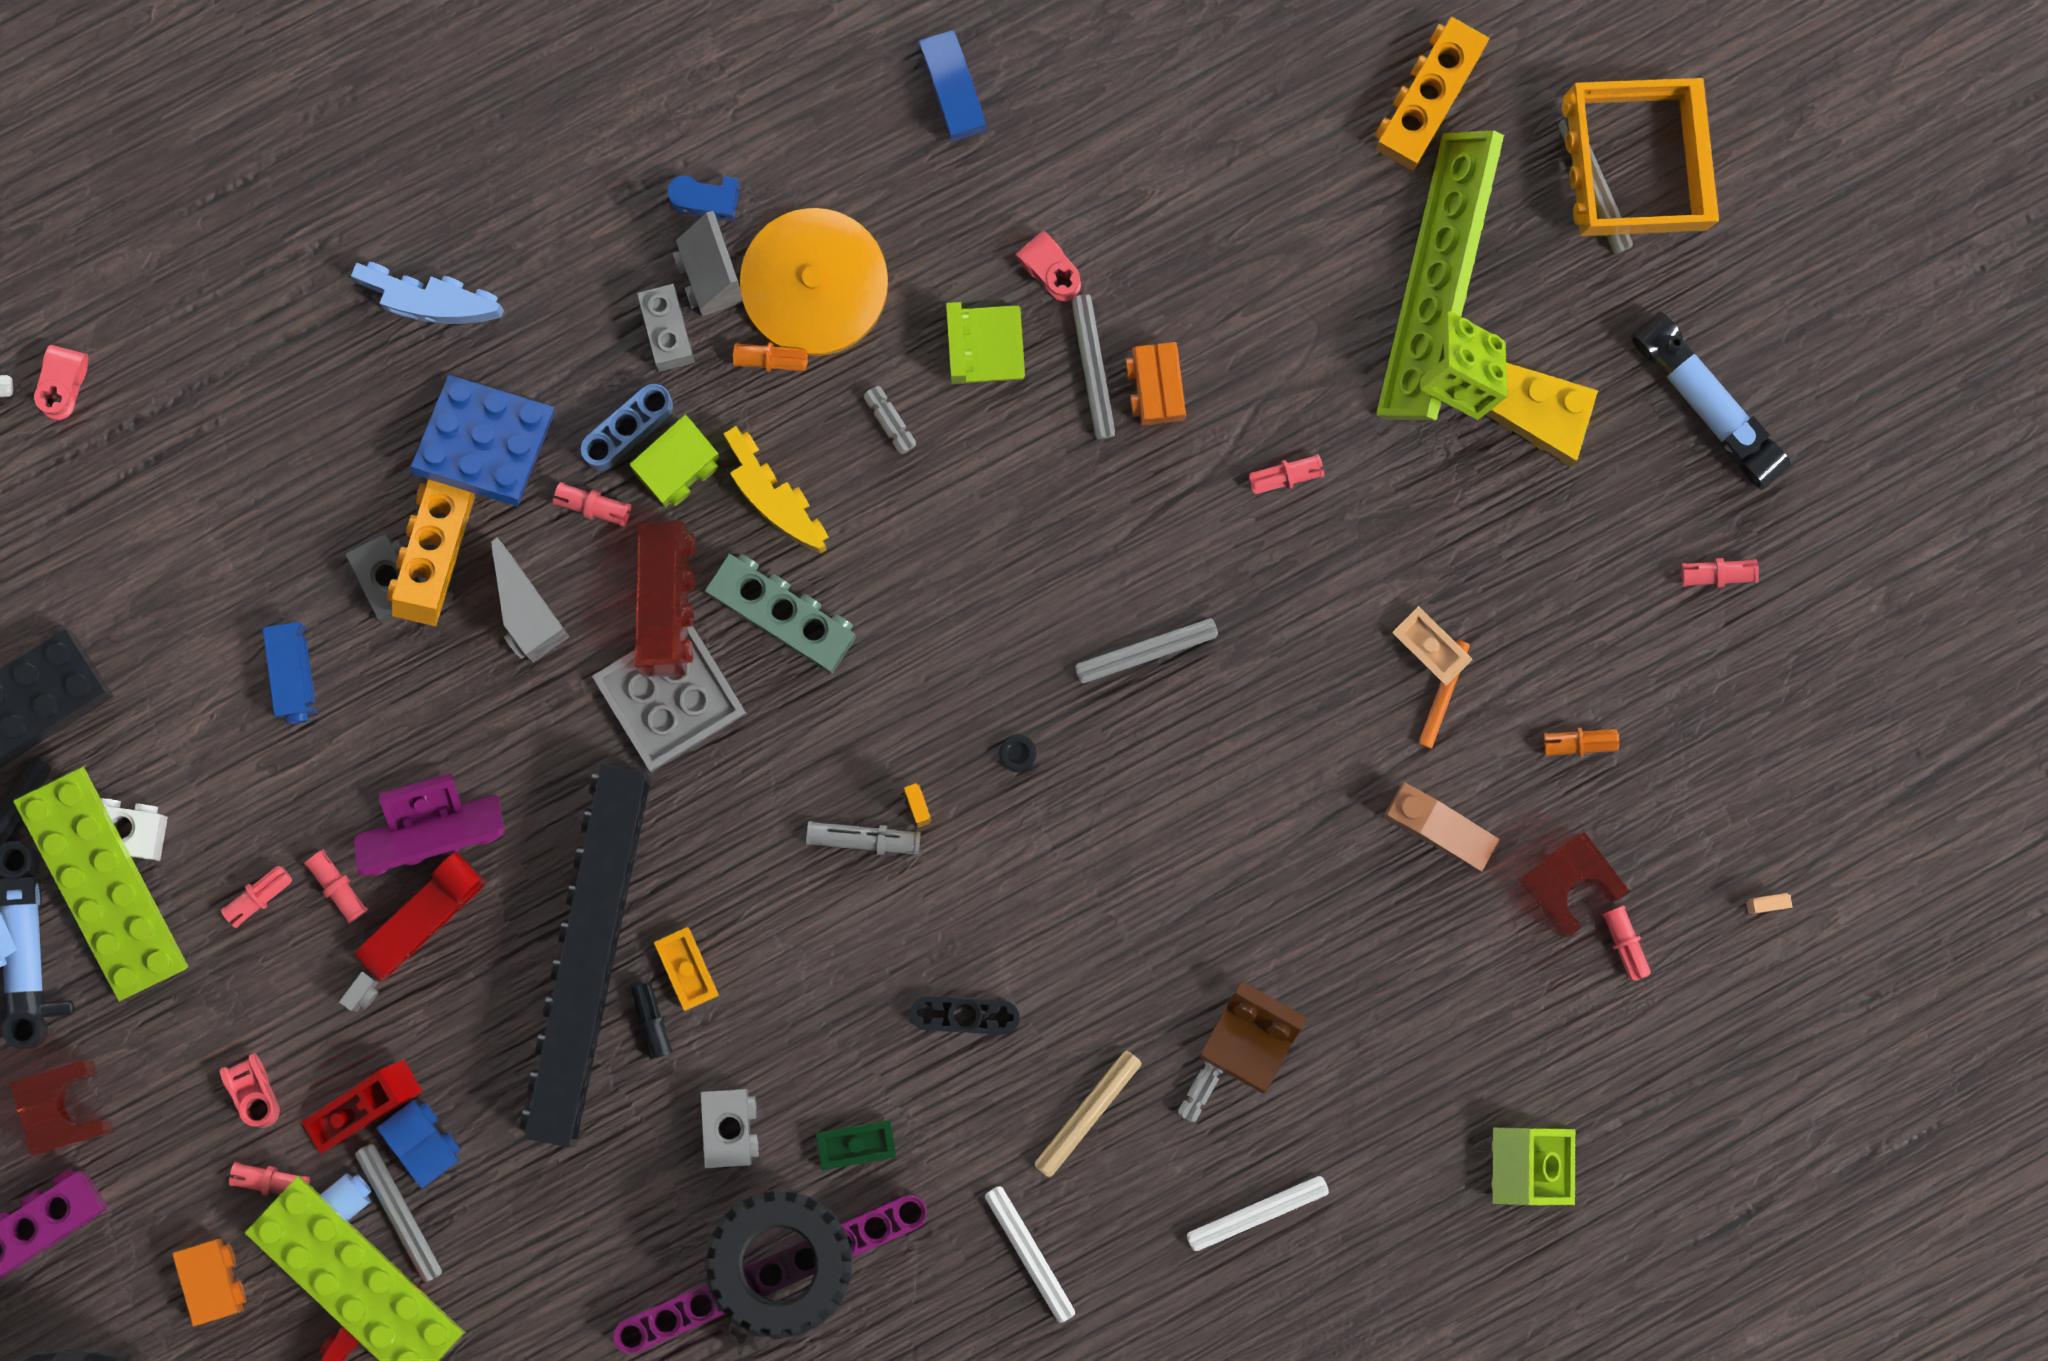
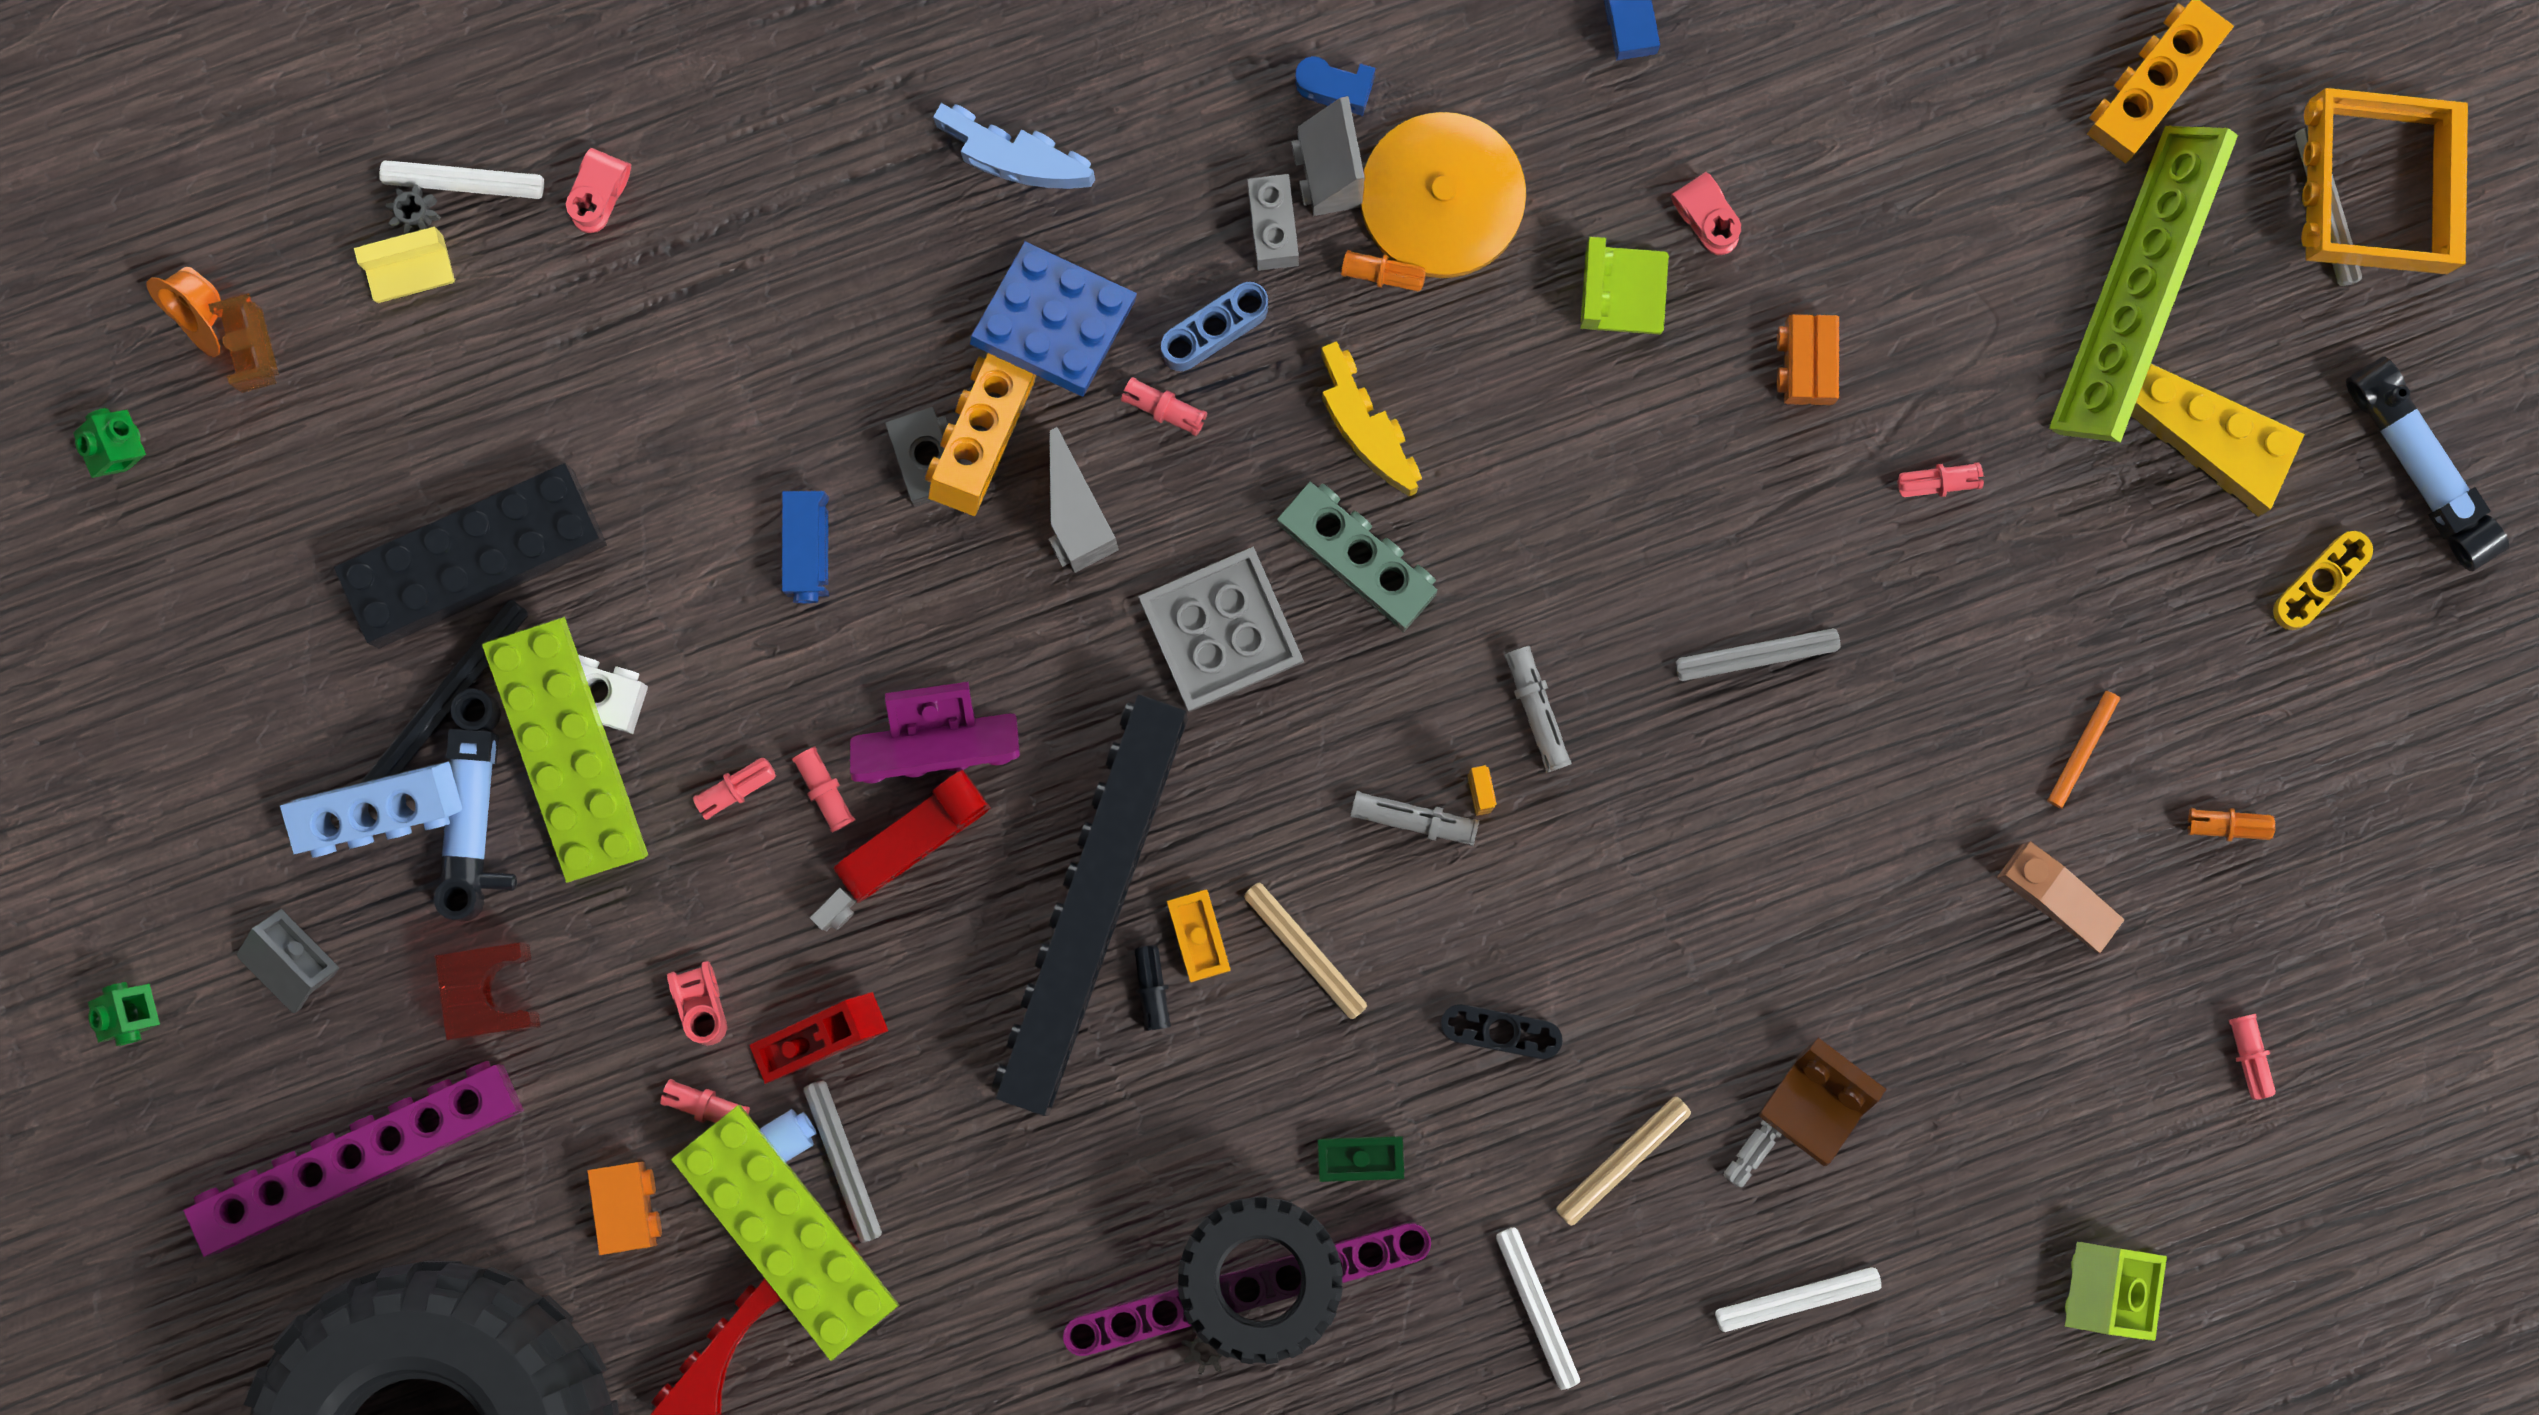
camera: 15 degrees right, 0 degrees up
blue brick [377,1100,461,1188] -> none
lime slope [629,414,720,508] -> none
clear red brick [635,521,695,677] -> none
light grey brick [701,1089,759,1168] -> none
light grey axle [864,386,916,455] -> none
black tile [999,735,1037,773] -> none
light grey axle [1071,295,1115,439] -> none
light nougat plate [1392,606,1473,686] -> none
lime bracket [1420,311,1507,420] -> none
clear red piece [1518,831,1630,938] -> none
coral pin [1681,558,1759,588] -> none
light nougat tile [1747,893,1793,915] -> none
none -> tan axle [1244,883,1367,1019]
none -> light grey pin [1504,646,1572,773]
none -> yellow beam [2273,531,2373,630]

